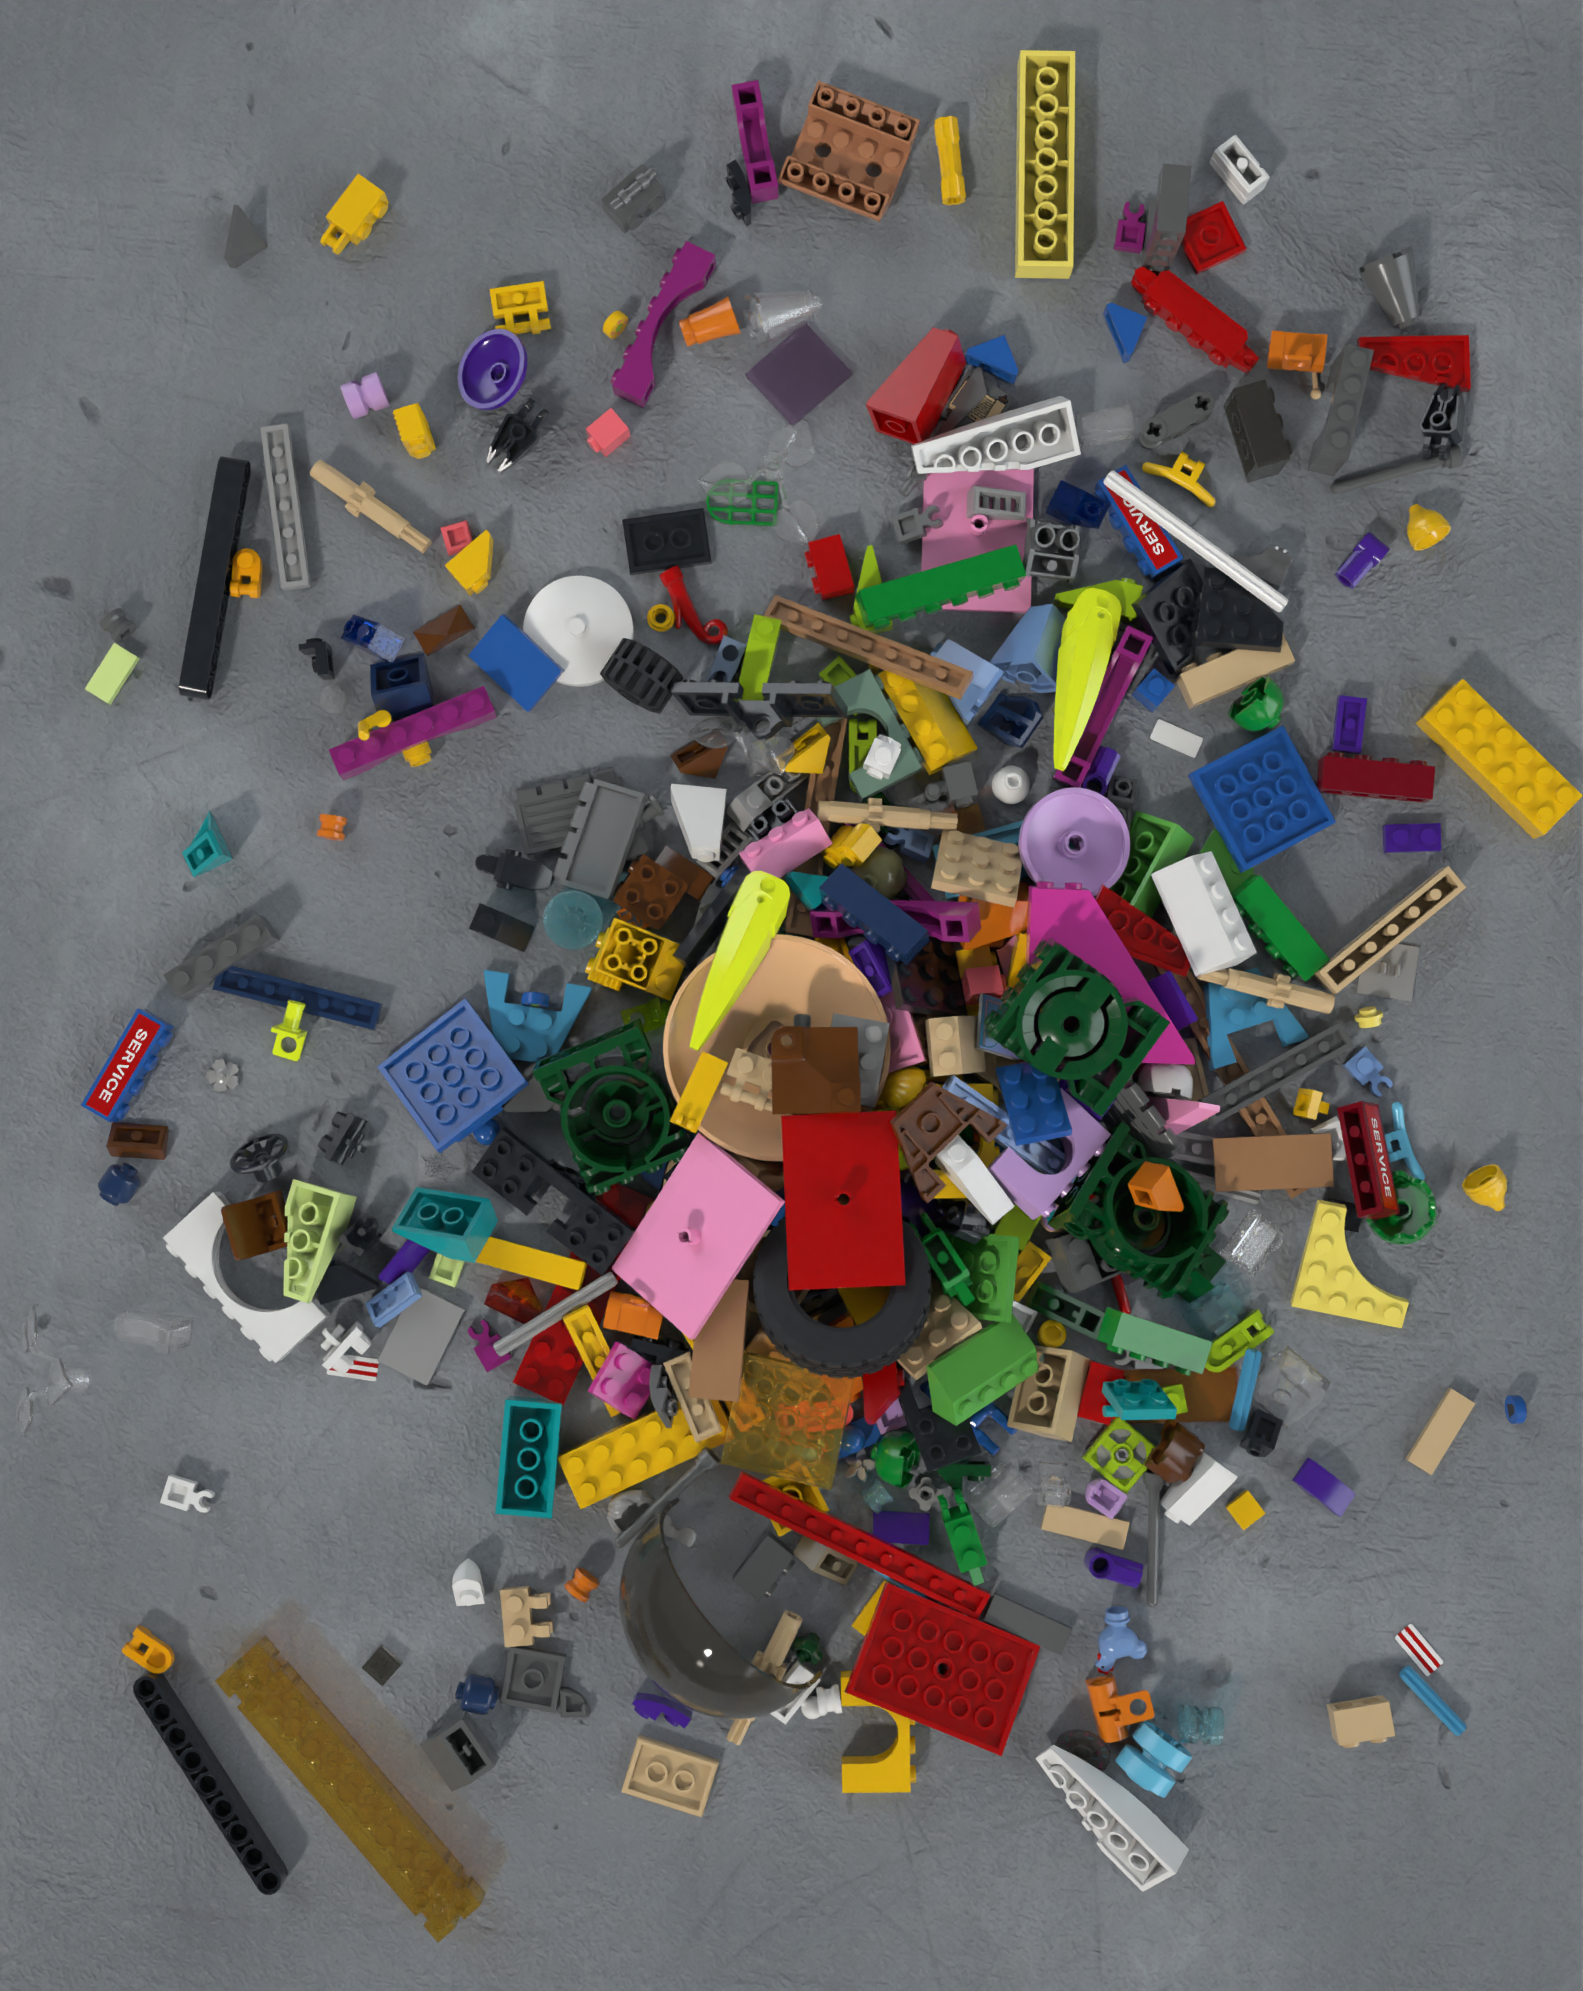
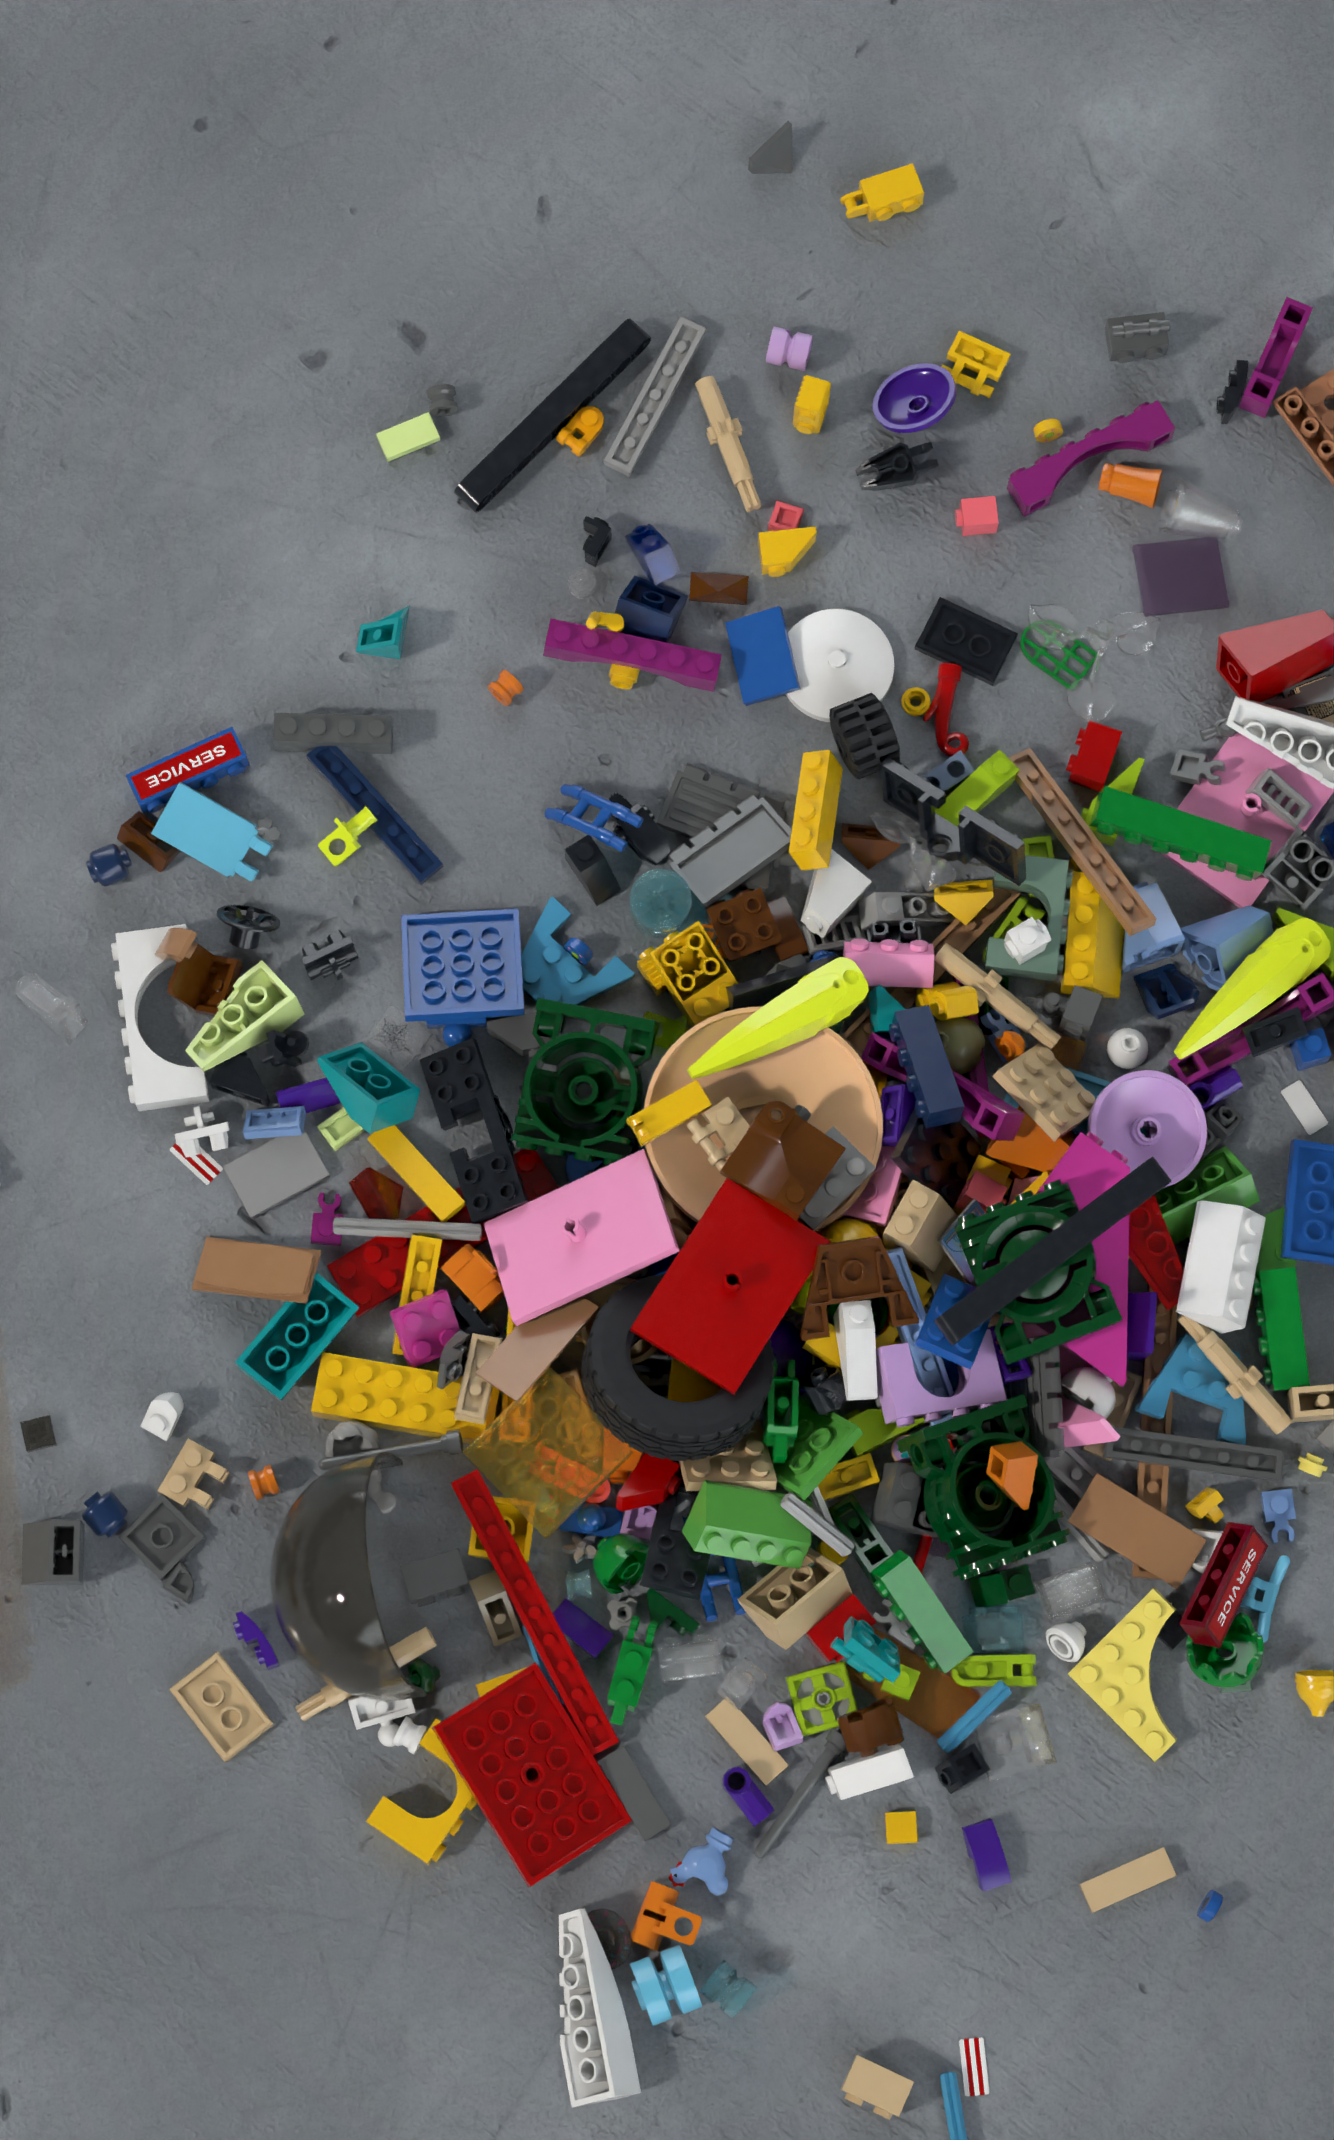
camera: 30 degrees right, 10 degrees down
none -> medium azure tile [151,782,274,882]
none -> medium nougat slope [155,928,198,963]
none -> medium nougat piece [191,1237,322,1304]
none -> blue piece [545,784,644,852]
none -> light grey axle [780,1492,855,1557]
none -> yellow brick [789,750,843,870]
none -> black beam [933,1157,1172,1346]
none -> orange plate [995,1030,1025,1062]
none -> white brick [1046,1621,1086,1662]
none -> black plate [1242,1007,1310,1057]

